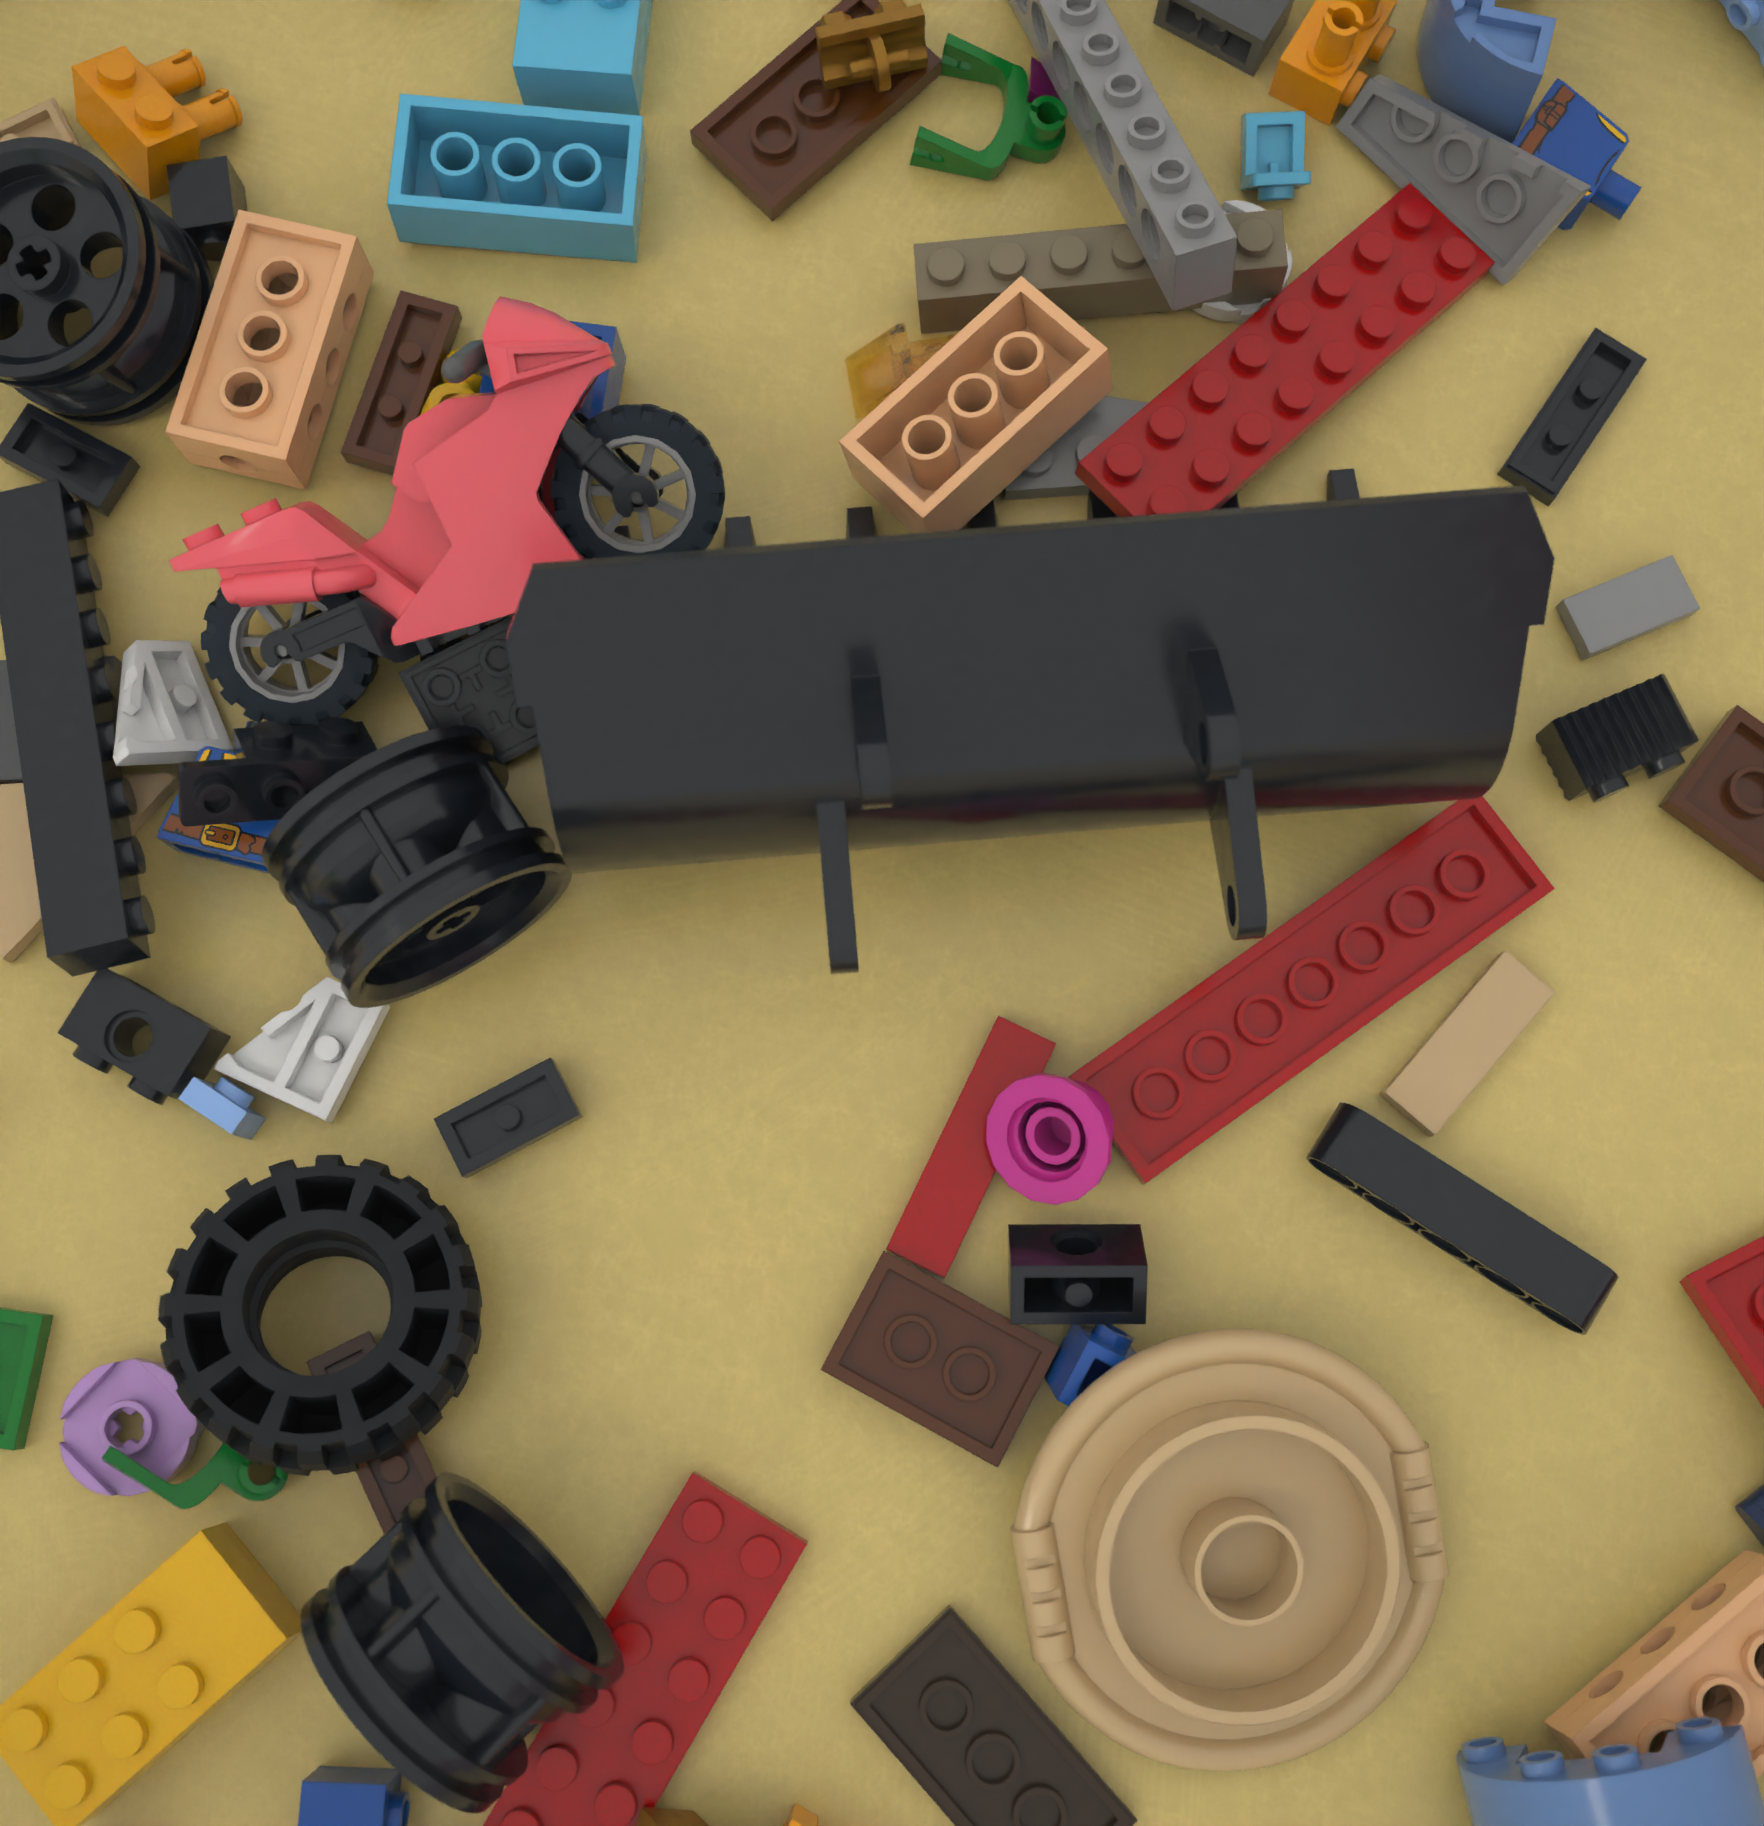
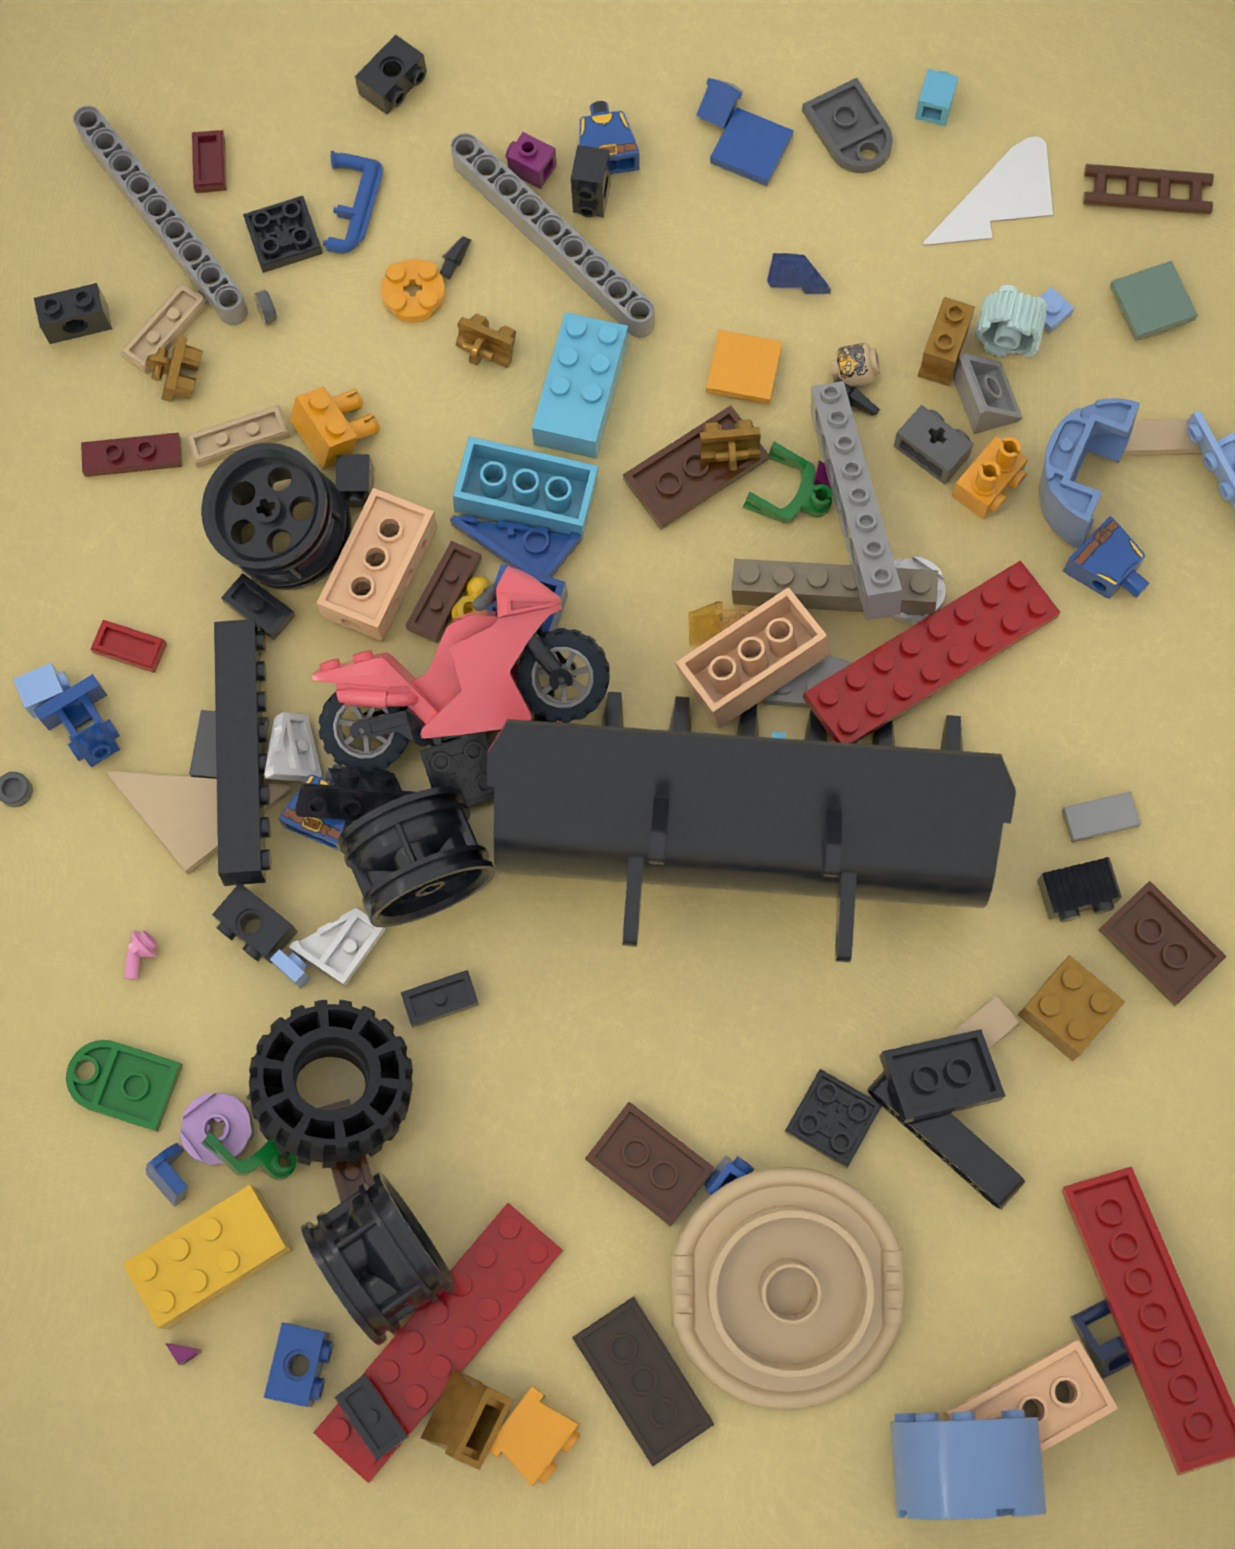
camera: 15 degrees right, 5 degrees down
red tile [886,1016,1056,1278] -> none
dark pink piece [986,1073,1114,1205] -> none
black brick [1008,1224,1148,1324] -> none
red plate [1068,796,1555,1185] -> none
medium azure bracket [1241,111,1311,201] -> none
light grey wing [1336,74,1592,285] -> none
black tile [1497,328,1647,506] -> none
none -> blue tile [146,1143,188,1207]
none -> blue wing [450,515,581,578]
none -> black tile [785,1069,882,1168]
none -> black plate [879,1029,1006,1124]
none -> pearl gold brick [1018,955,1125,1061]

